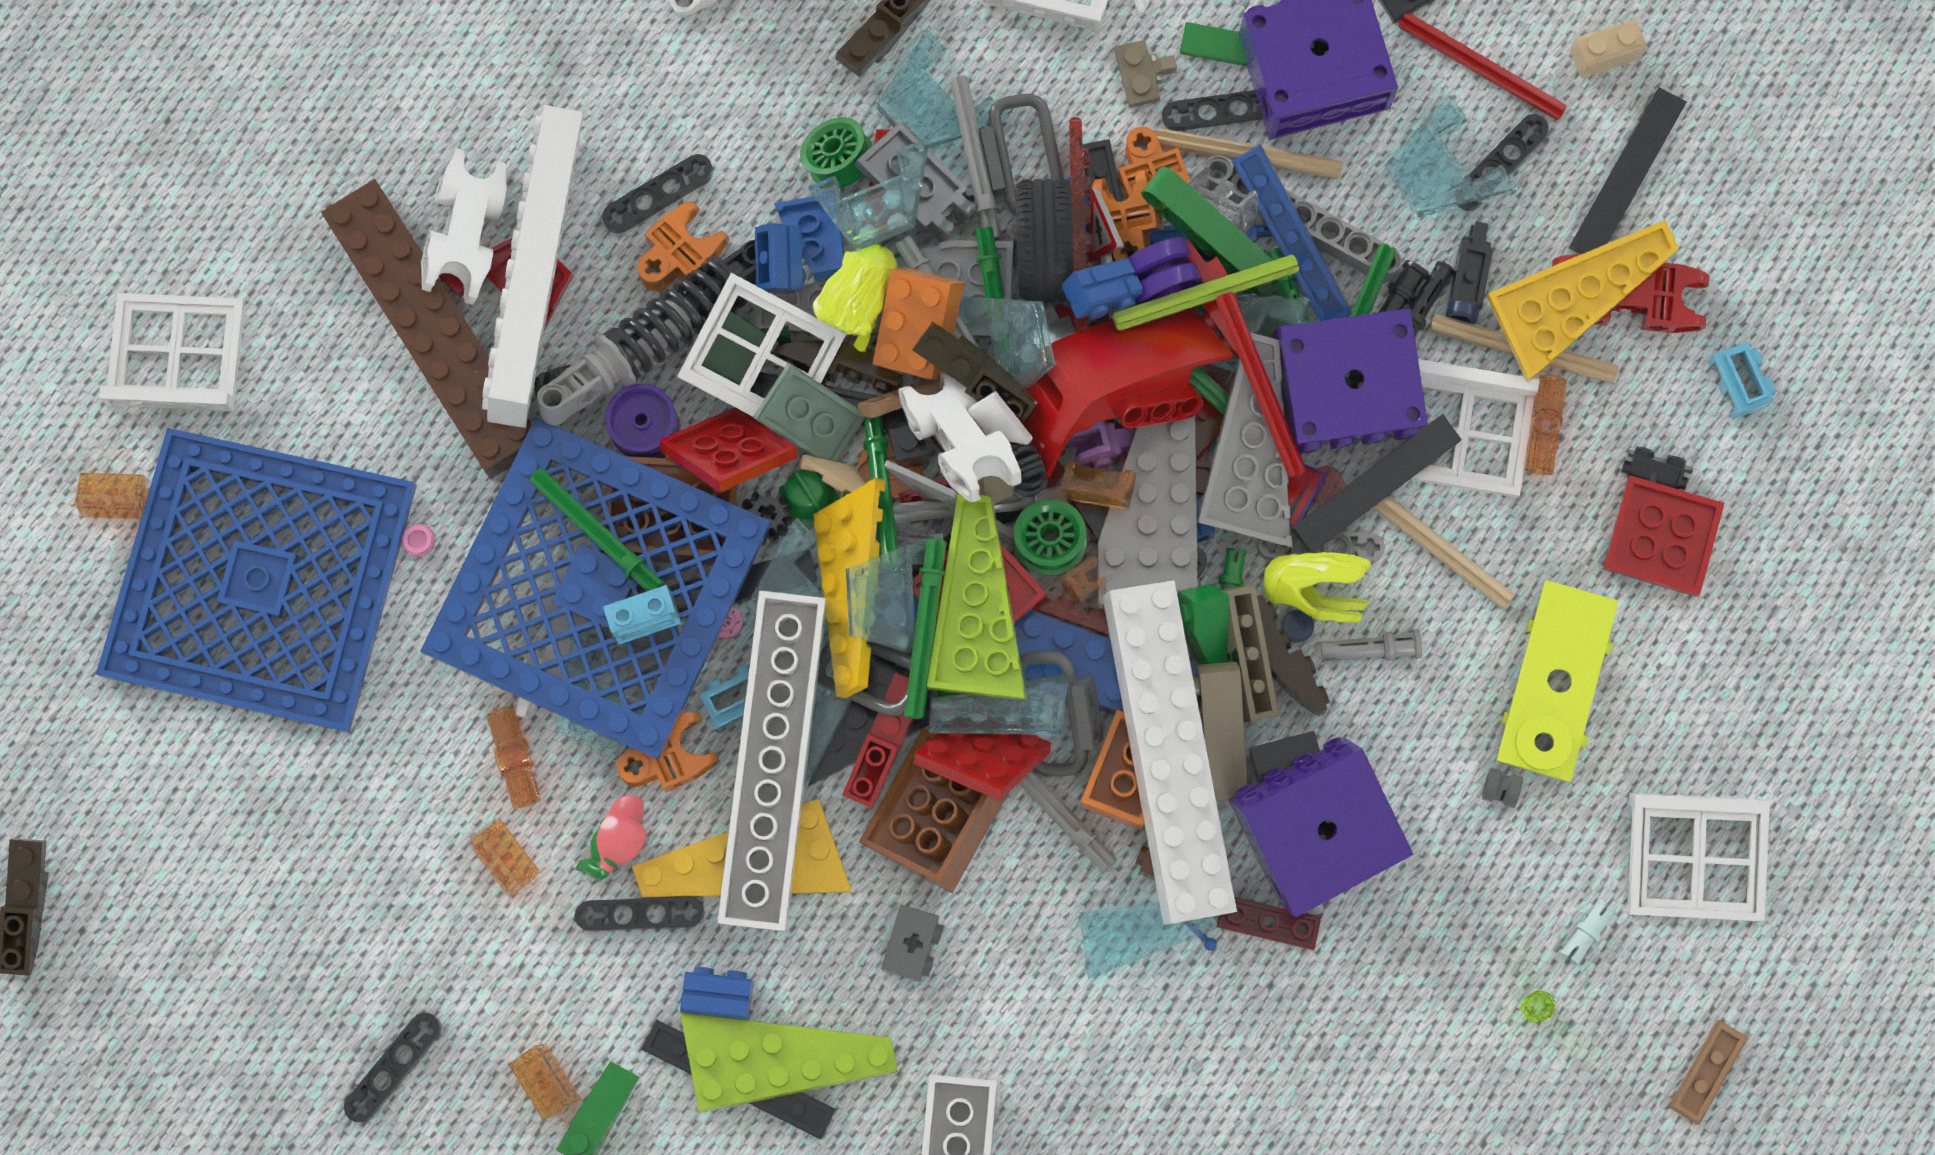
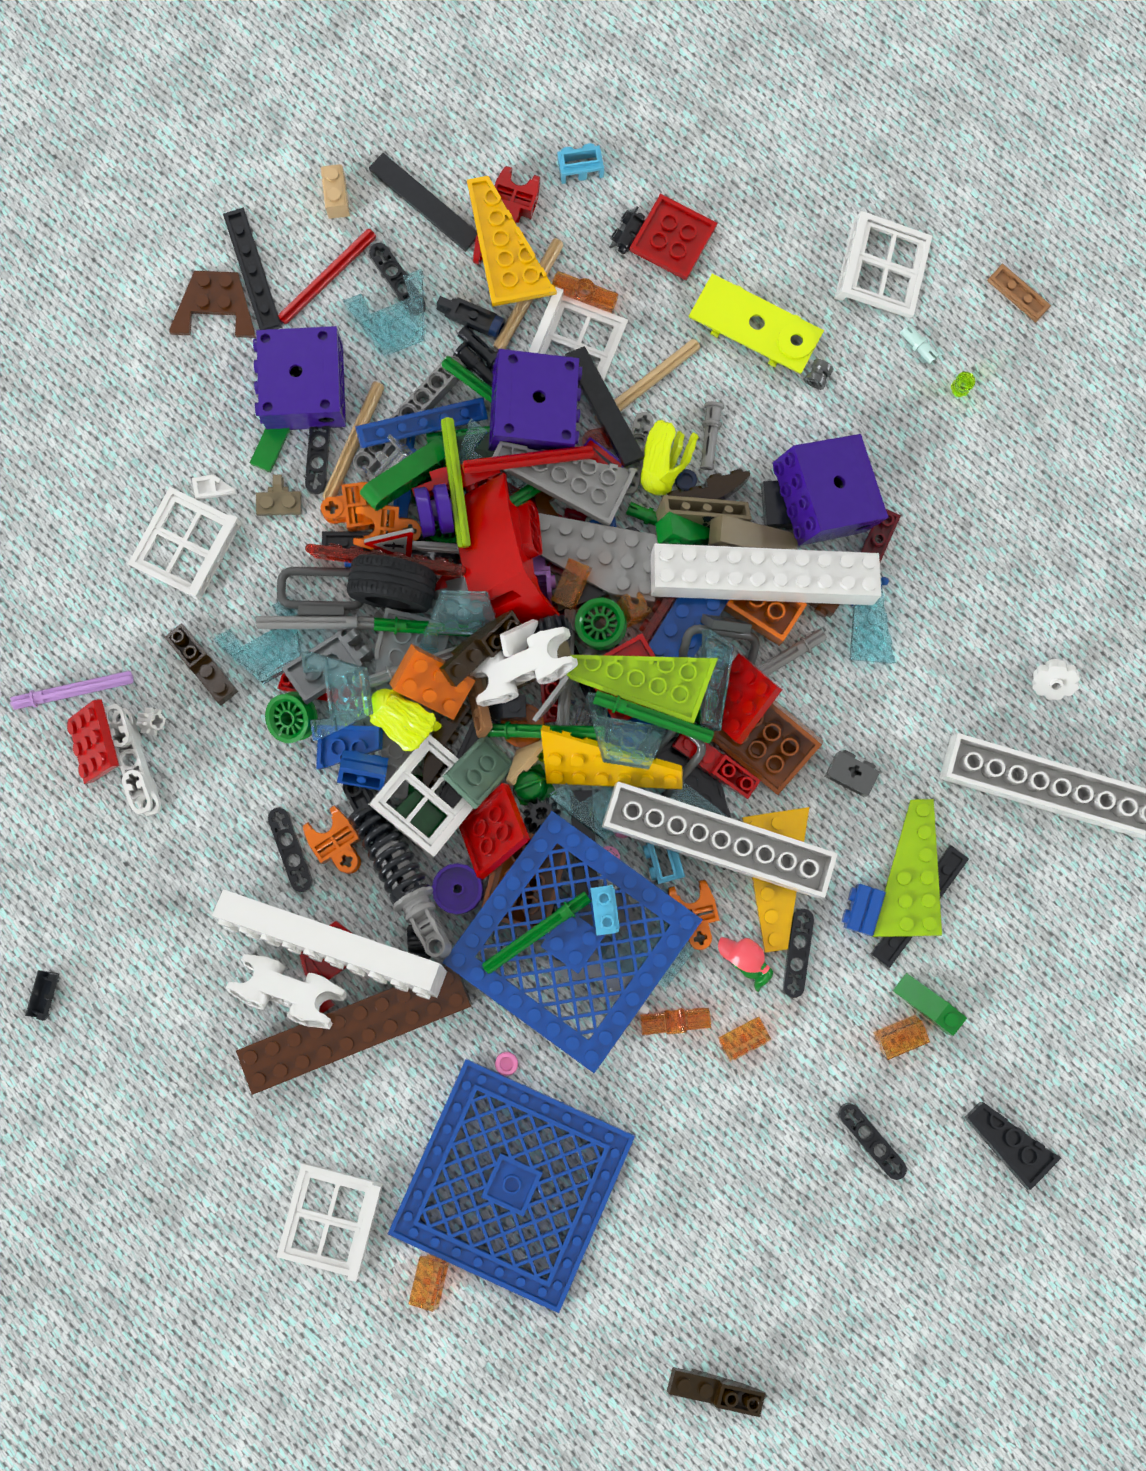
camera: 90 degrees left, 5 degrees up
blue brick [1062,258,1143,320] -> none

